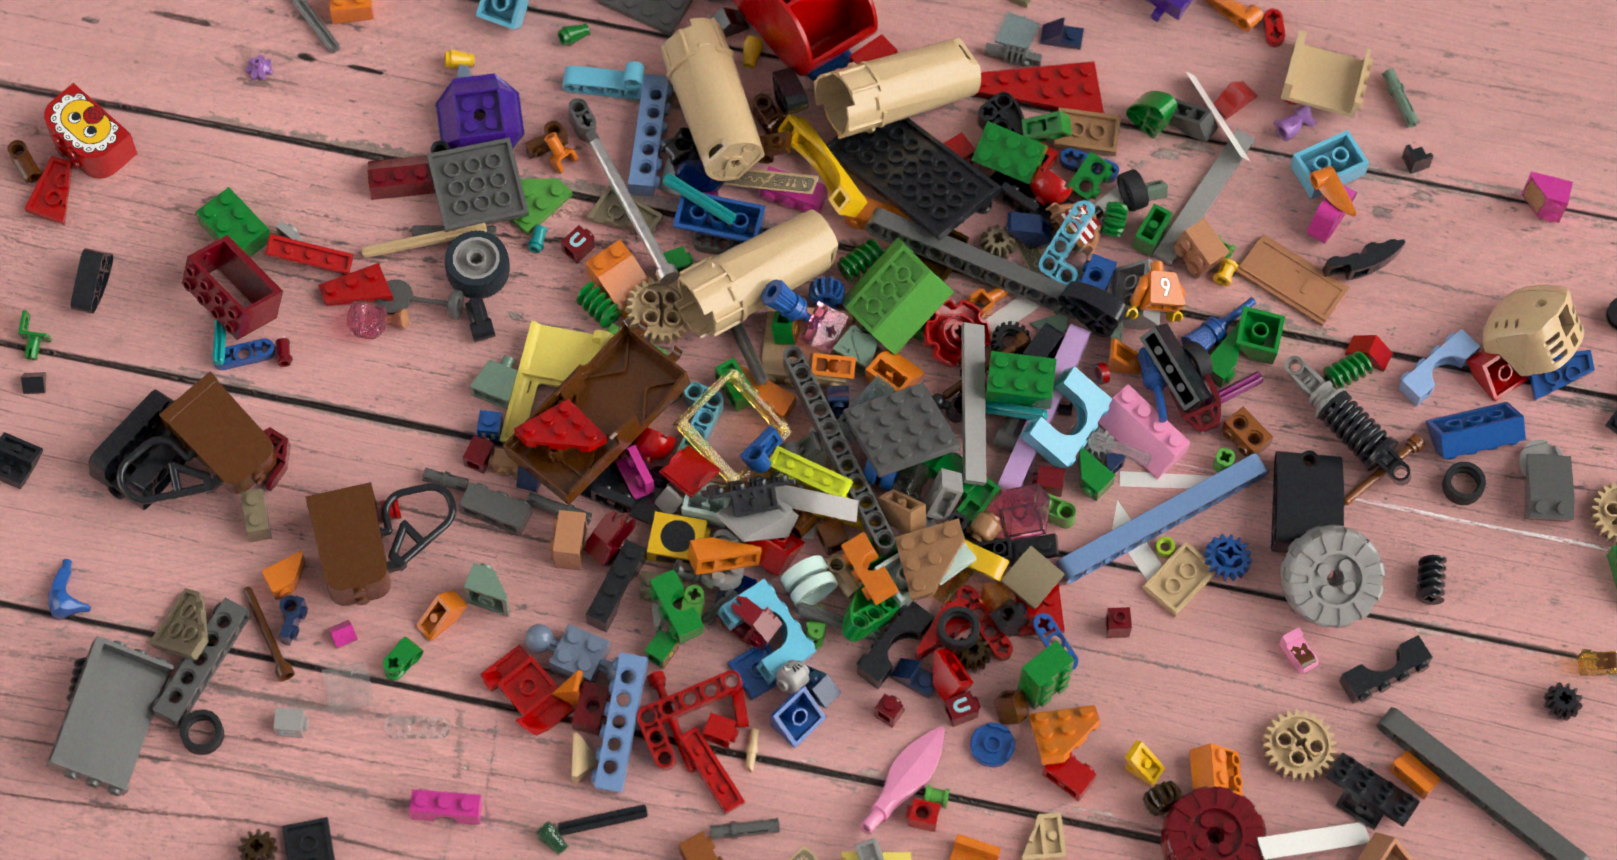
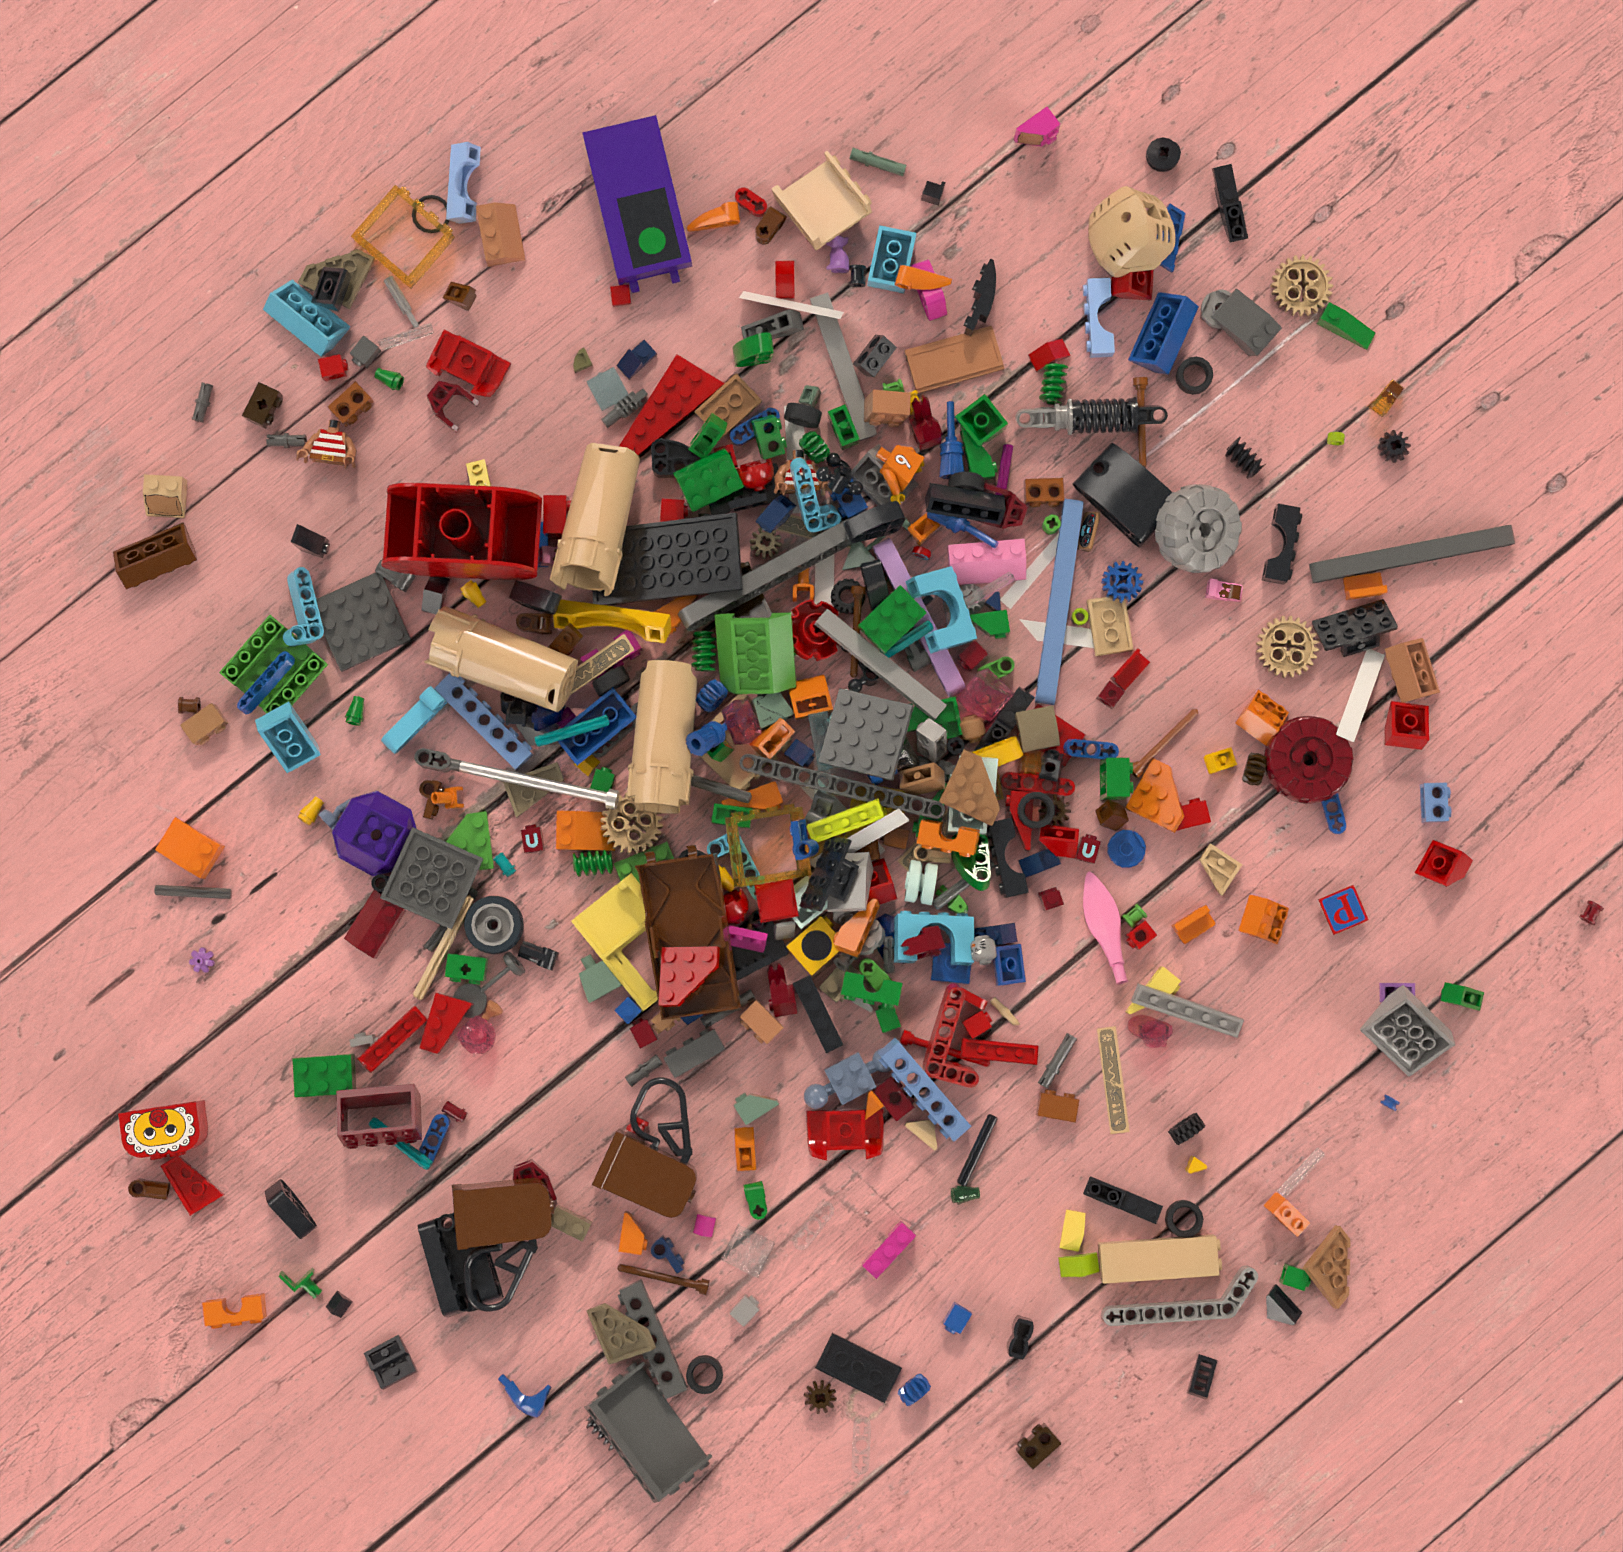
camera: 55 degrees left, 20 degrees up
none -> green brick [445,954,488,985]
none -> yellow slope [574,754,600,776]
none -> black tyre [592,666,630,696]
none -> yellow cone [719,865,737,893]
none -> reddish brown piece [755,206,787,245]
none -> black piece [816,453,863,496]
none -> black bush [849,265,866,287]
none -> black brick [853,334,897,377]
none -> dark red piece [909,395,943,451]
none -> slope [1077,512,1101,552]
none -> red panel [1110,648,1150,691]
none -> dark orange piece [1132,709,1199,778]
none -> lime axle [1327,432,1345,446]

